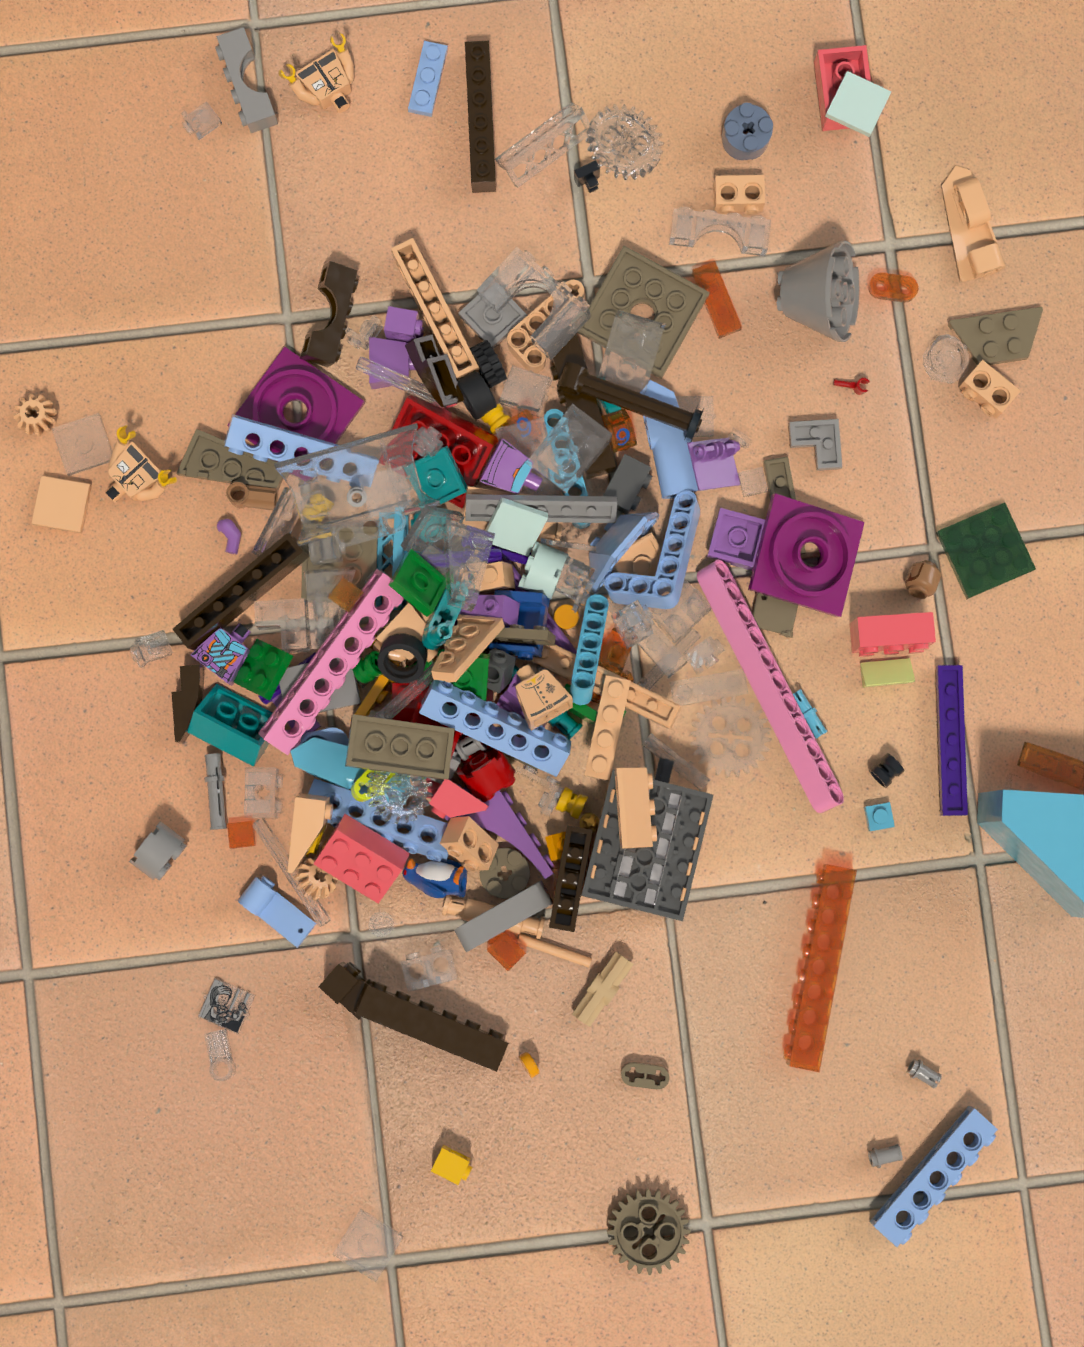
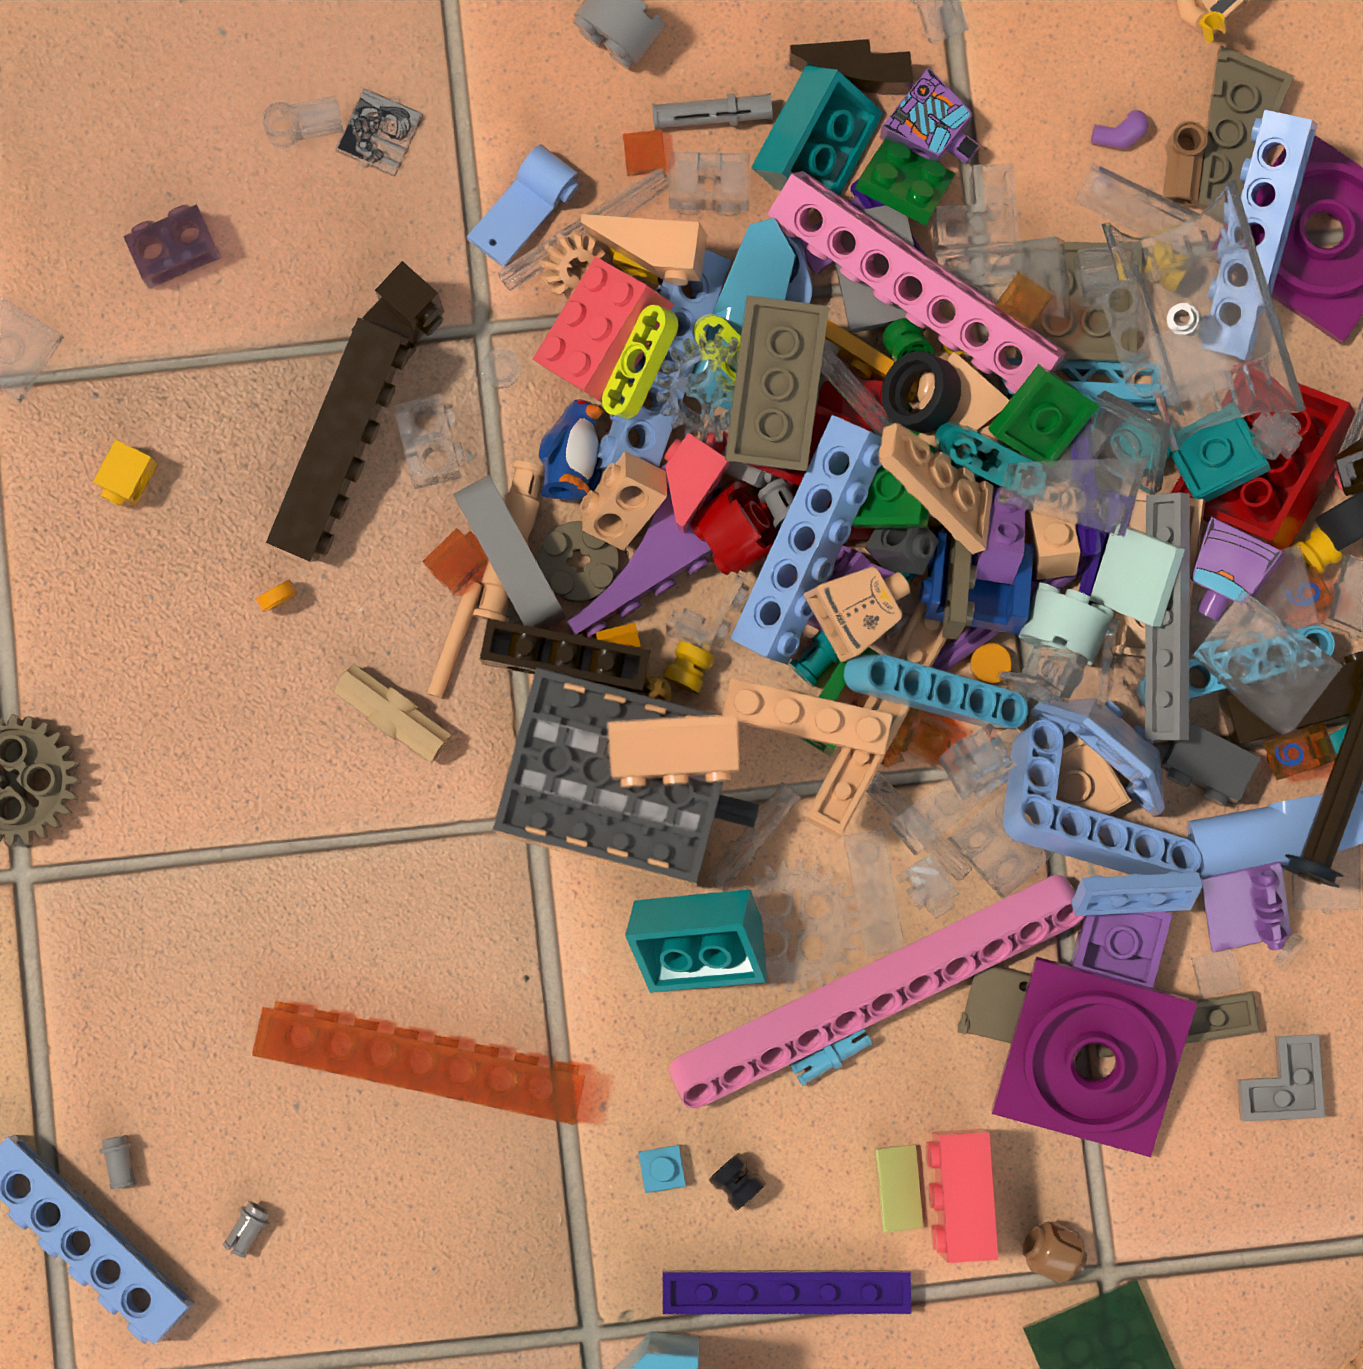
camera: 90 degrees right, 0 degrees up
dark brown brick [172,533,310,651] -> none
dark tan beam [621,1062,669,1089] -> none
none -> brick [123,204,222,289]
none -> neon yellow beam [602,305,678,419]
none -> teal slope [625,889,767,993]
none -> light blue plate [1071,872,1203,916]

